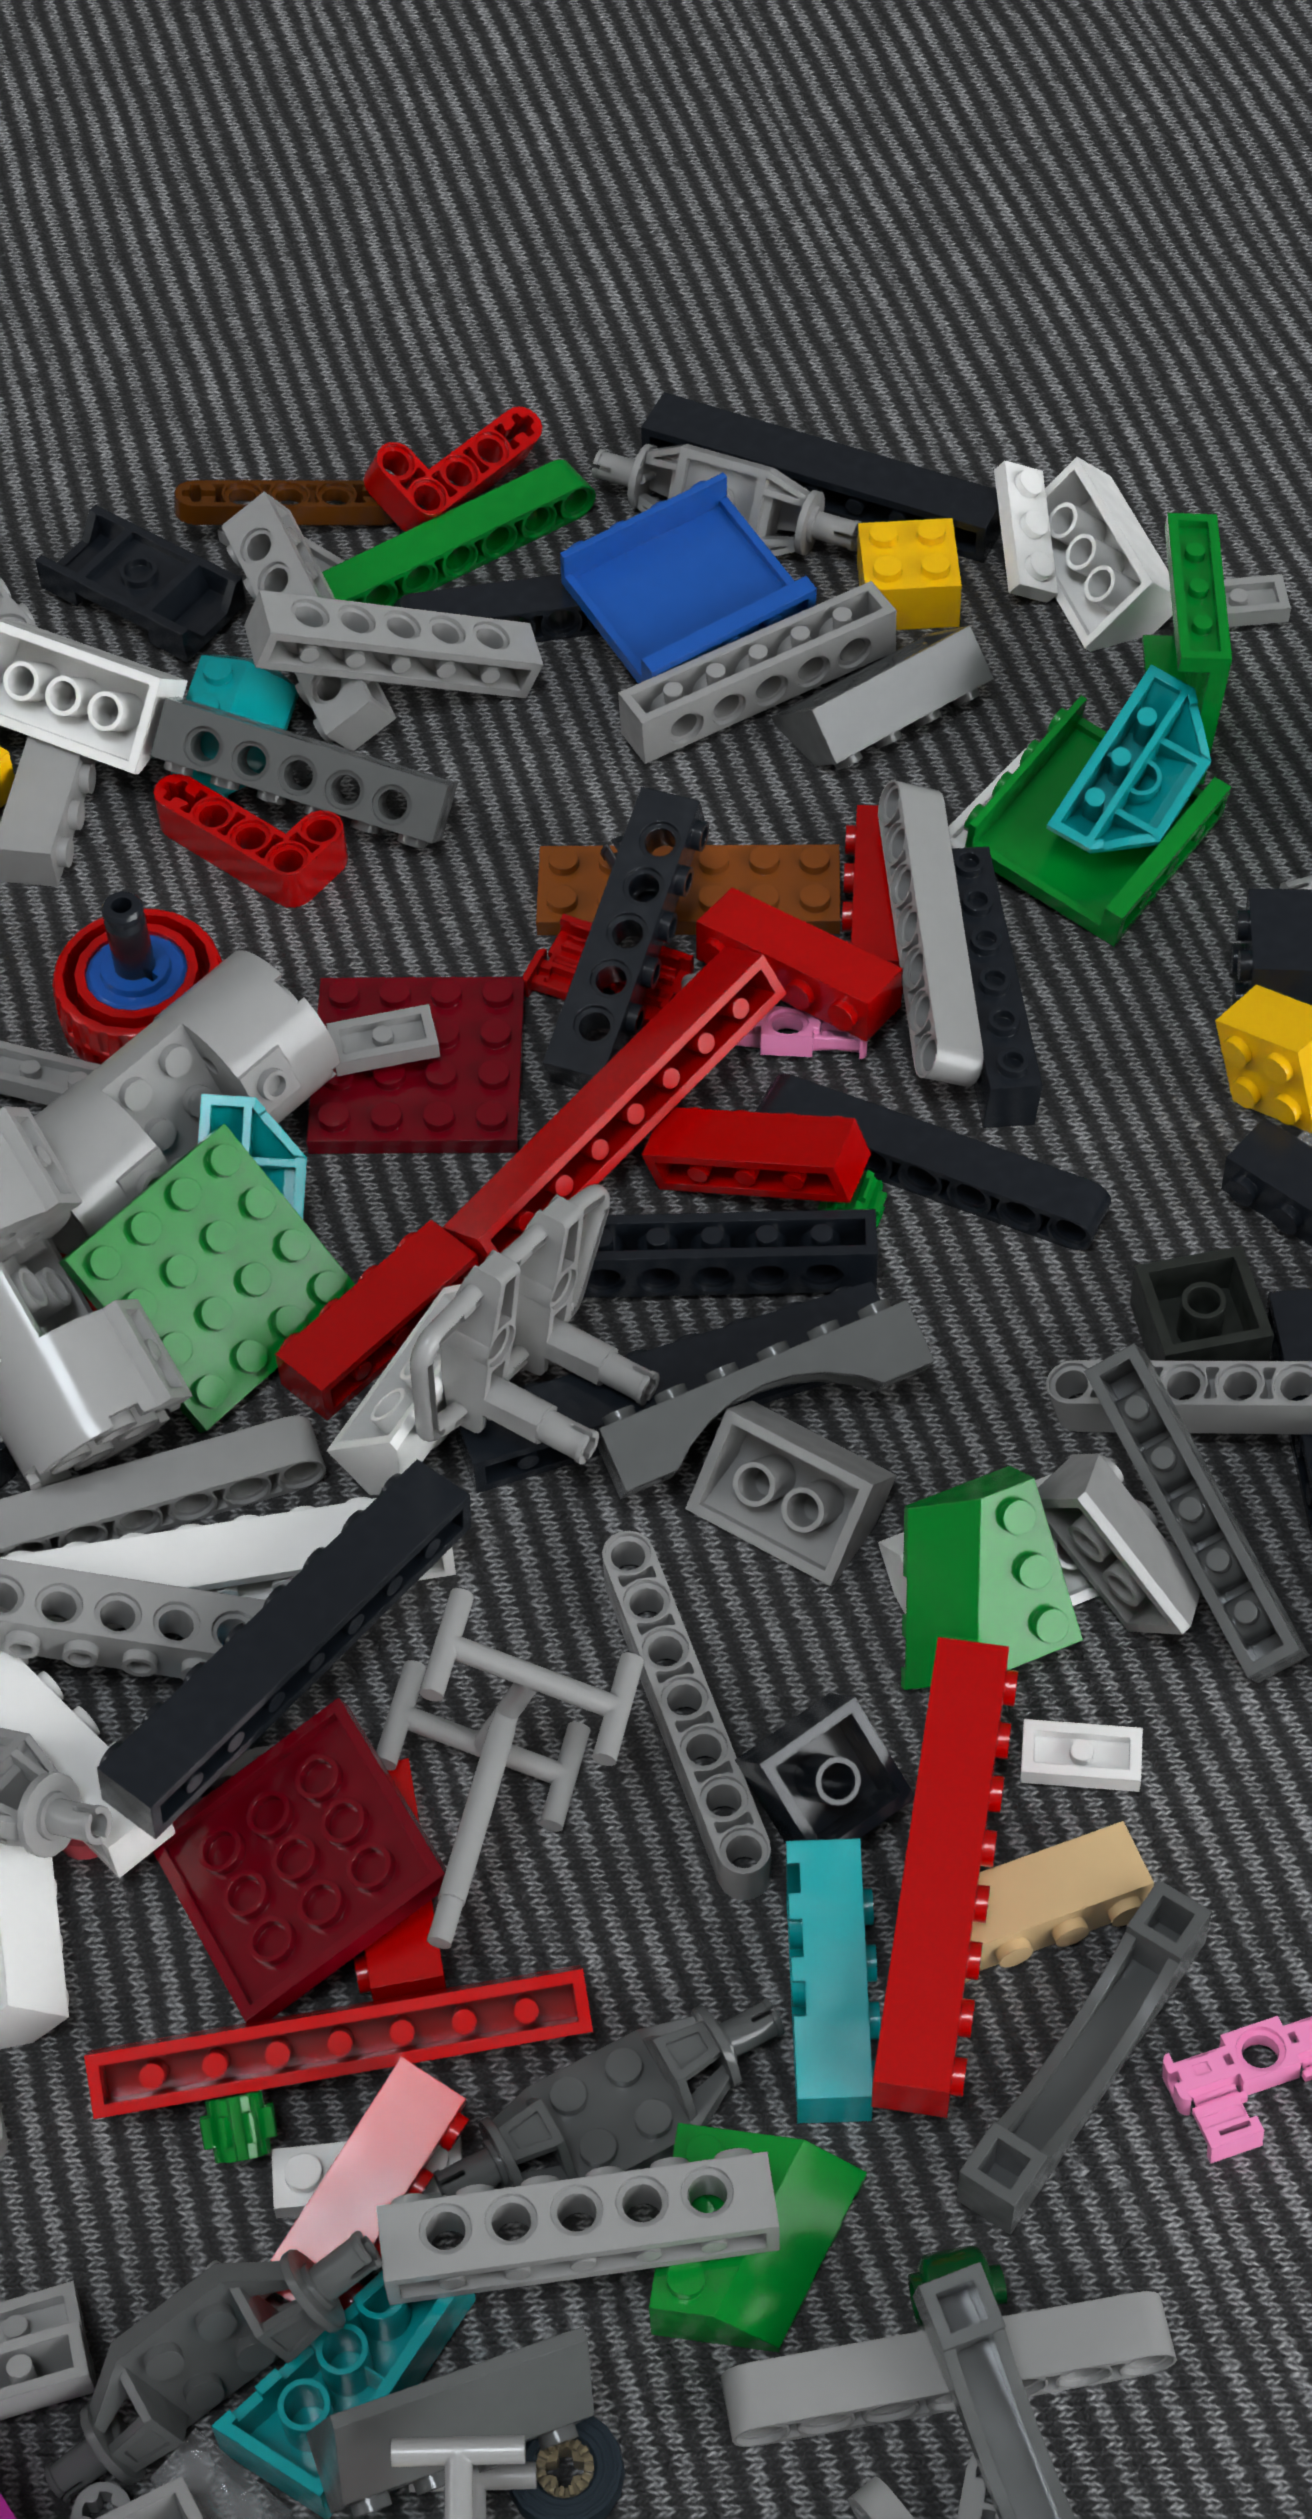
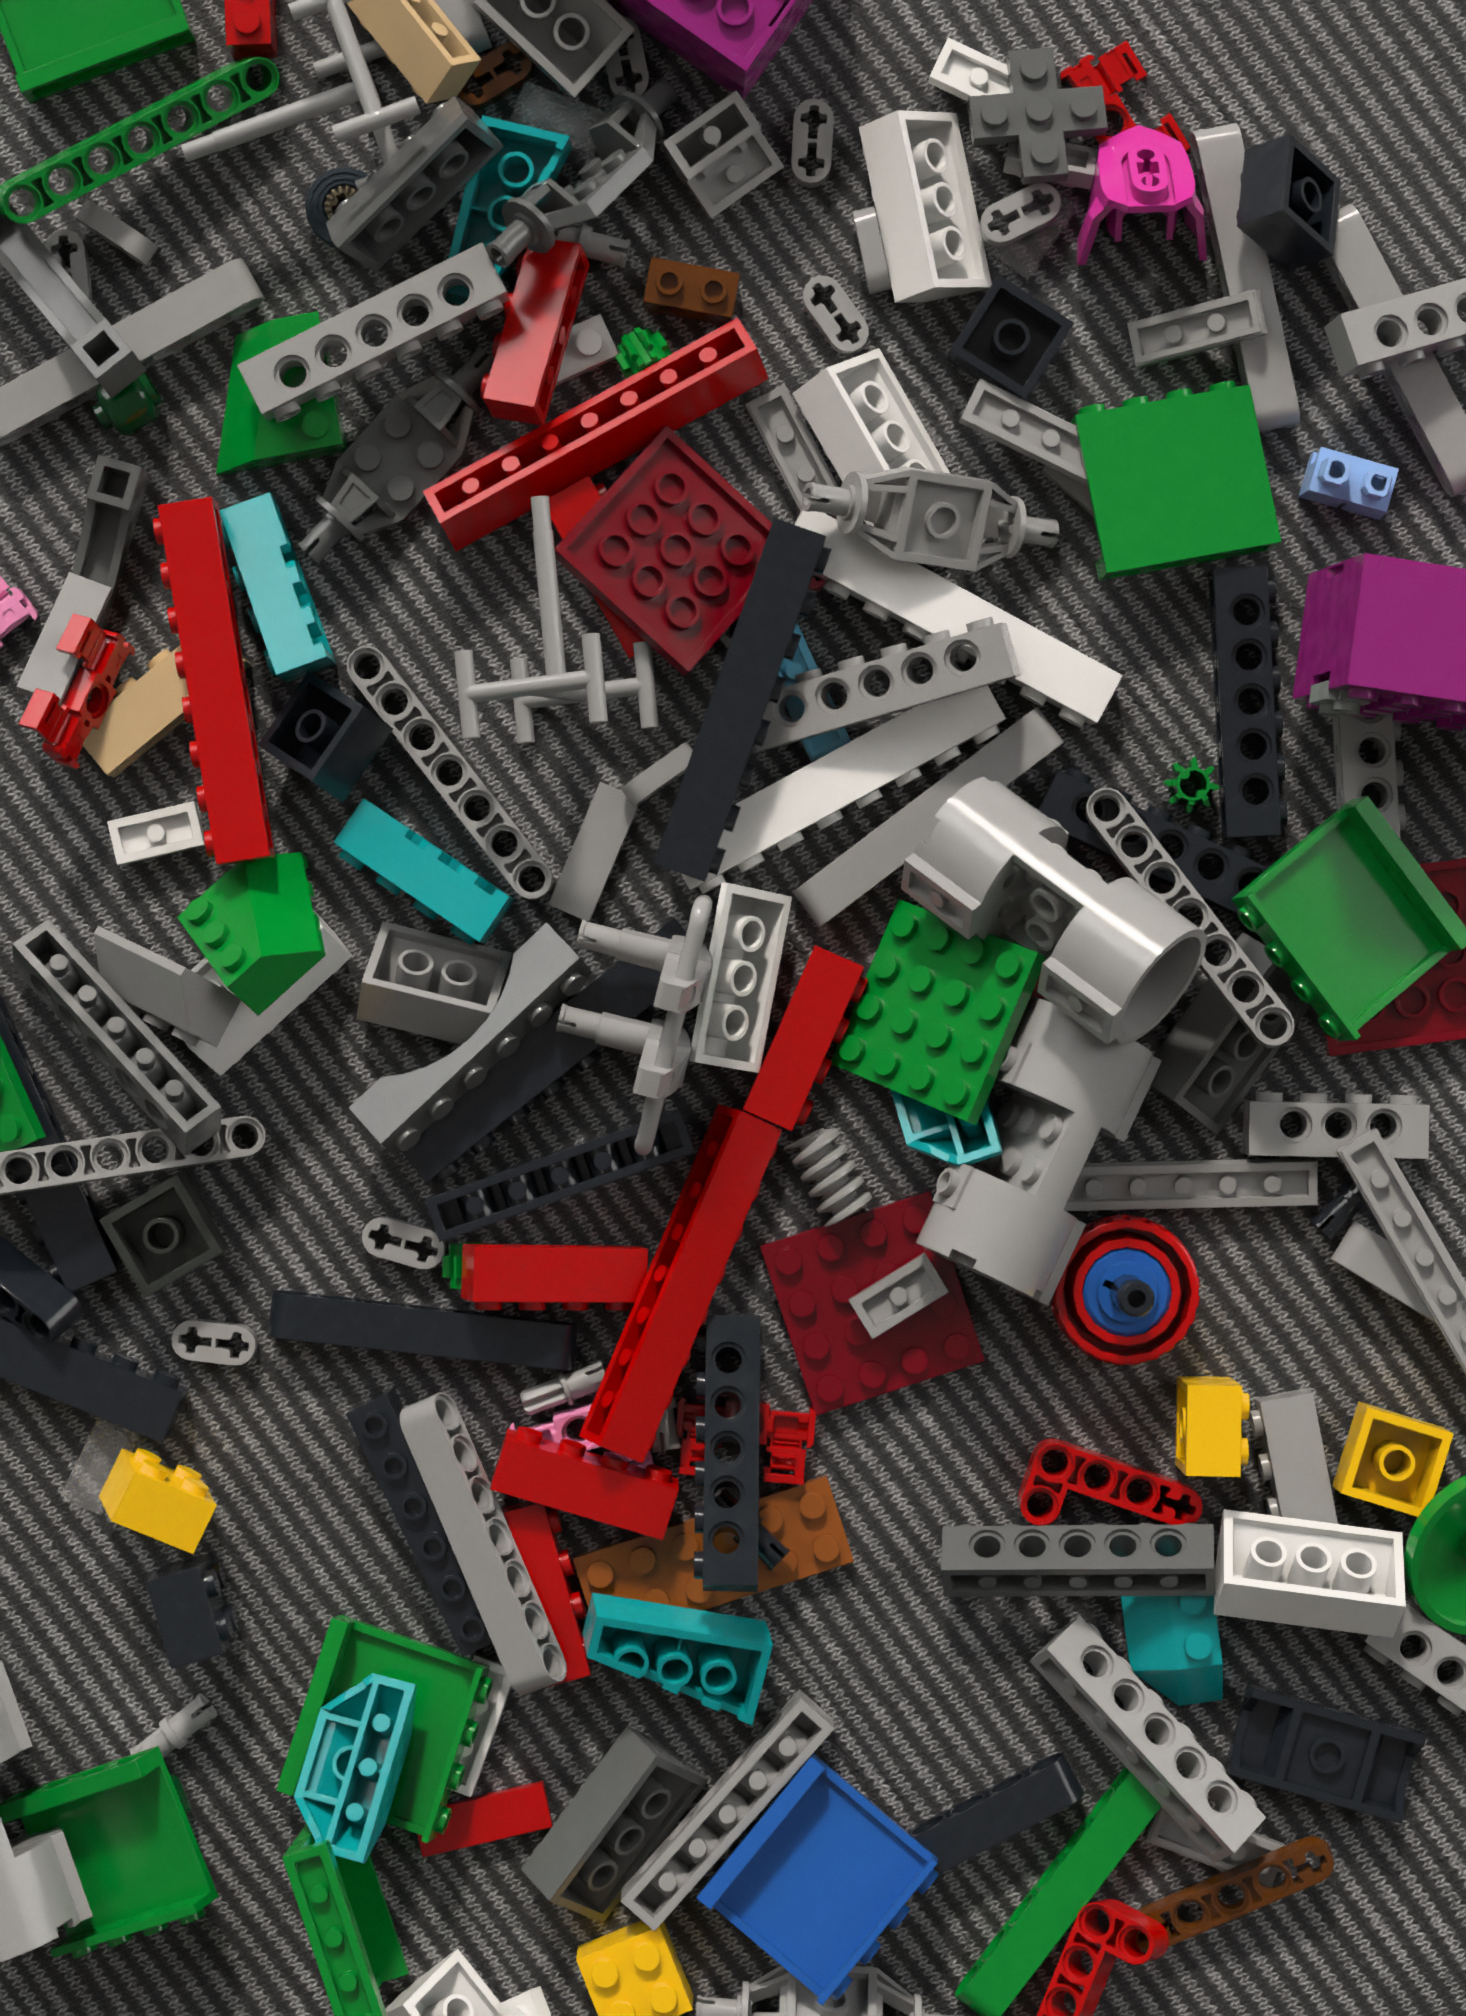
camera: 160 degrees right, 35 degrees up
light grey brick [244,590,543,698] -> none
none -> light grey tile [16,572,112,706]
none -> red piece [18,613,135,769]
none -> light grey beam [172,1318,259,1366]
none -> teal wedge [333,798,515,946]
none -> light grey beam [362,1216,446,1269]
none -> red tile [417,1780,553,1857]
none -> light grey axle [520,1360,605,1415]
none -> light grey tile [548,782,640,922]
none -> teal wedge [583,1592,773,1725]
none -> light grey beam [621,742,693,807]
none -> reddish brown brick [643,257,740,326]
none -> light grey tile [745,384,838,514]
none -> light grey piece [785,1128,872,1227]
none -> yellow brick [1175,1376,1250,1477]

